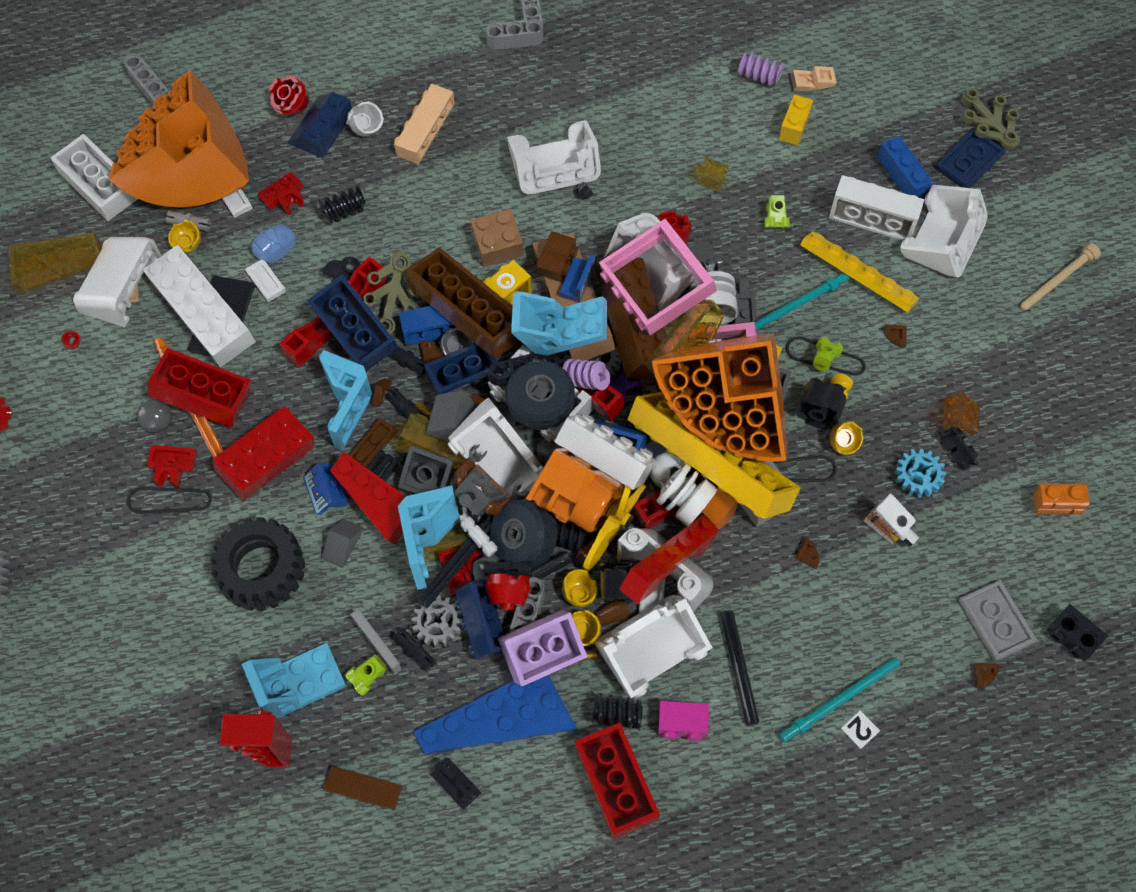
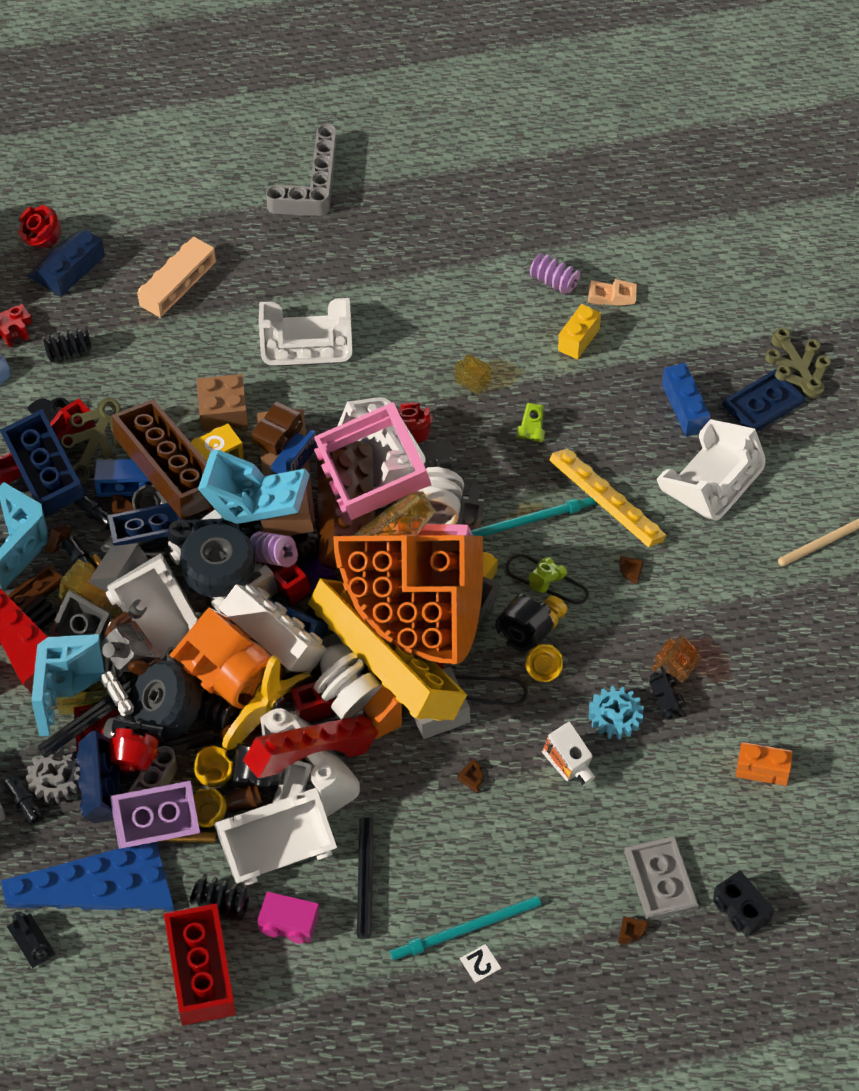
camera: 10 degrees right, 10 degrees down
white helmet [346,102,384,137] -> none
black hinge [576,181,594,200] -> none
white brick [829,175,925,241] -> none

